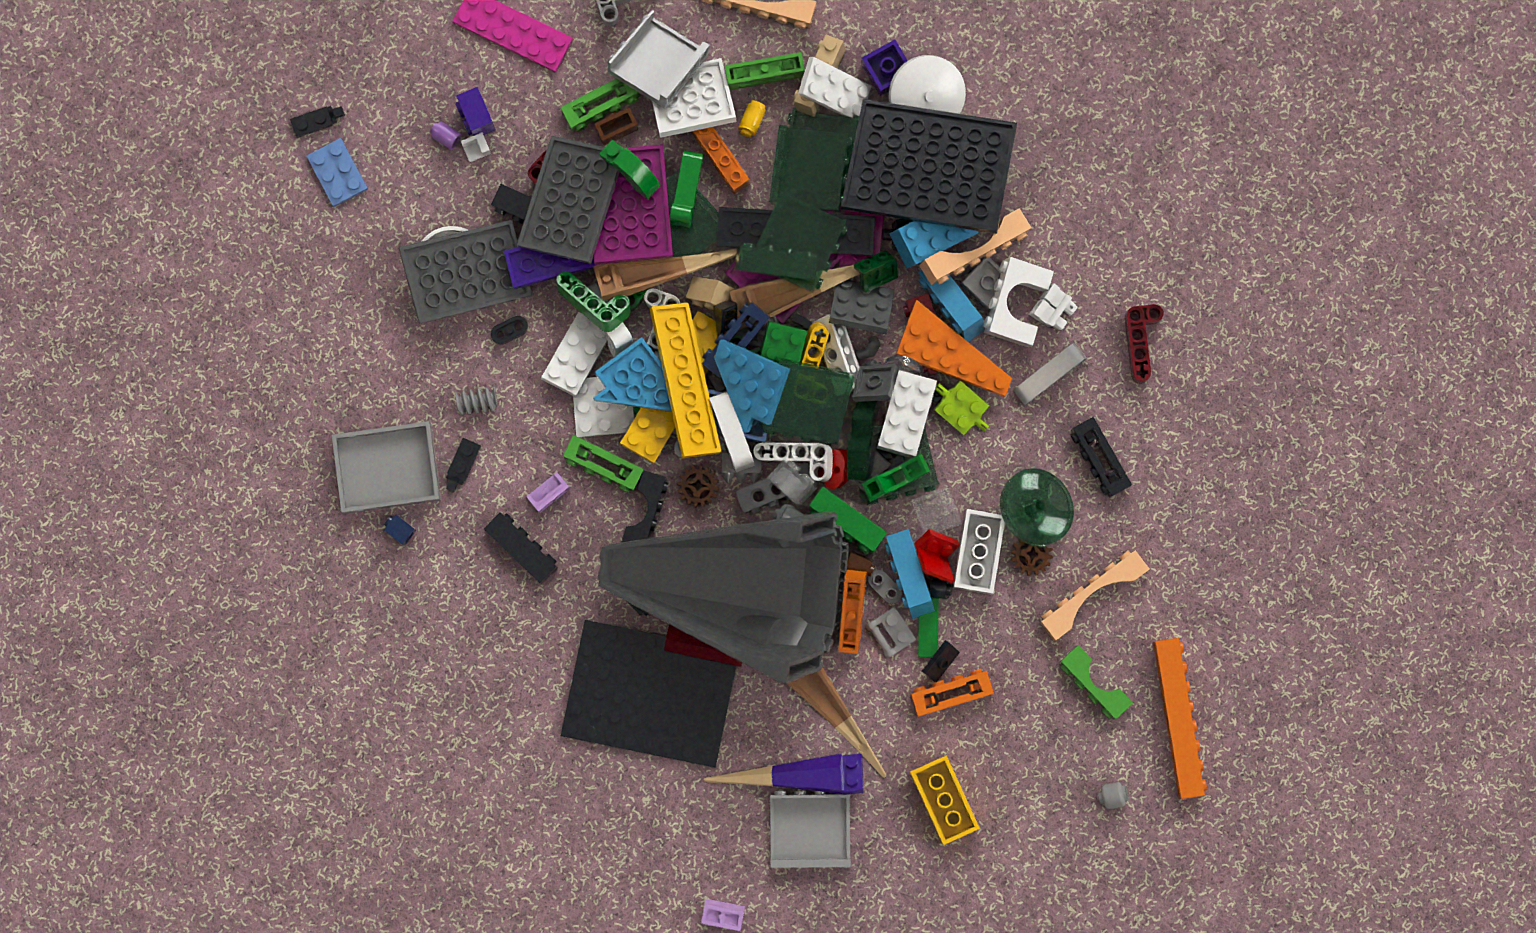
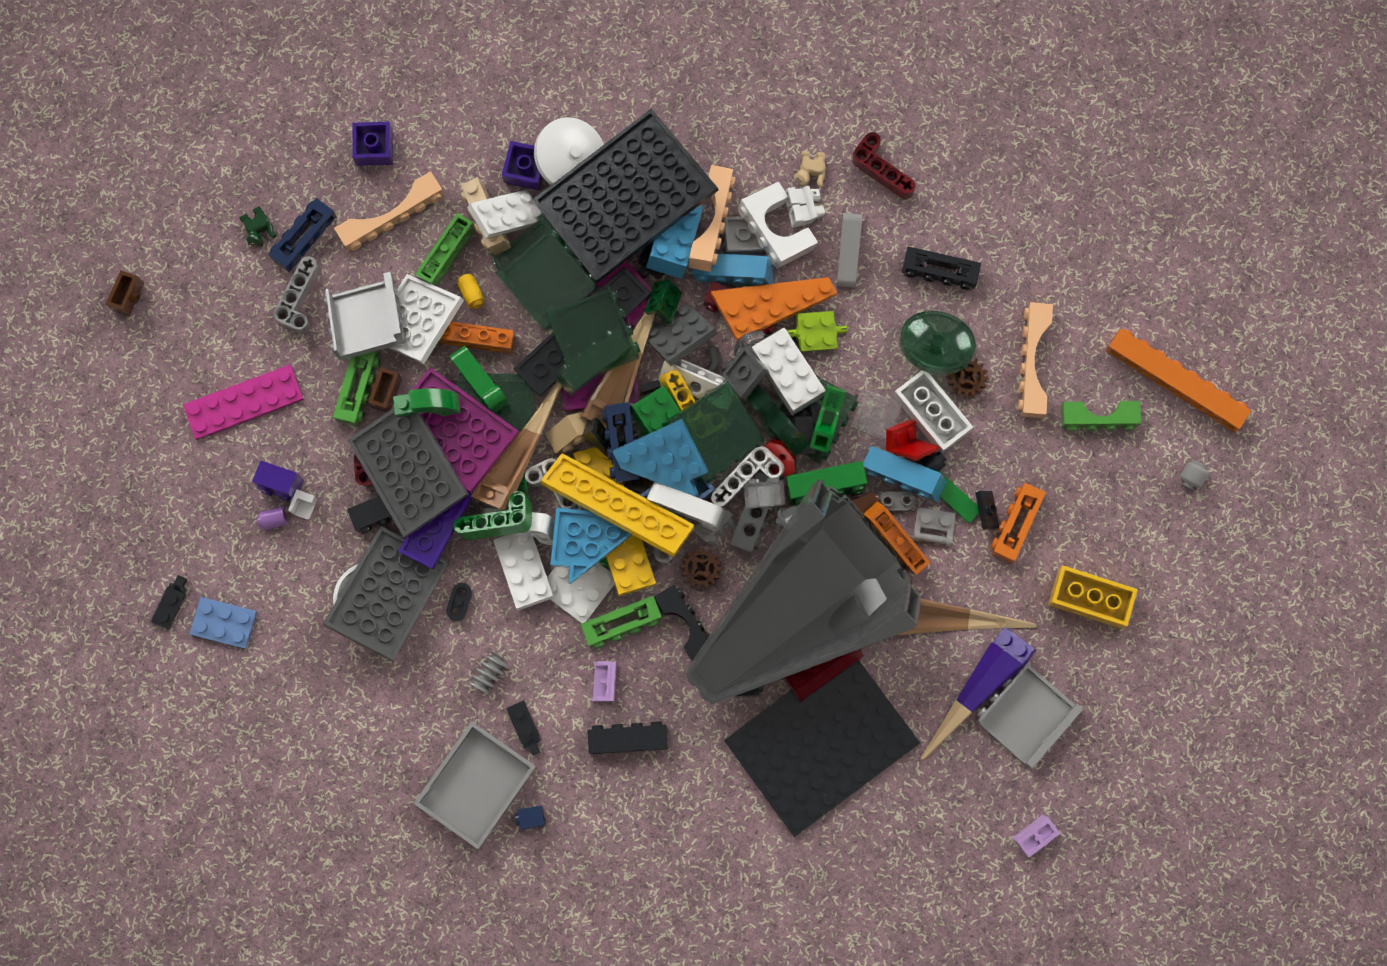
camera: 45 degrees left, 5 degrees down
none -> tan animal [794,151,826,188]

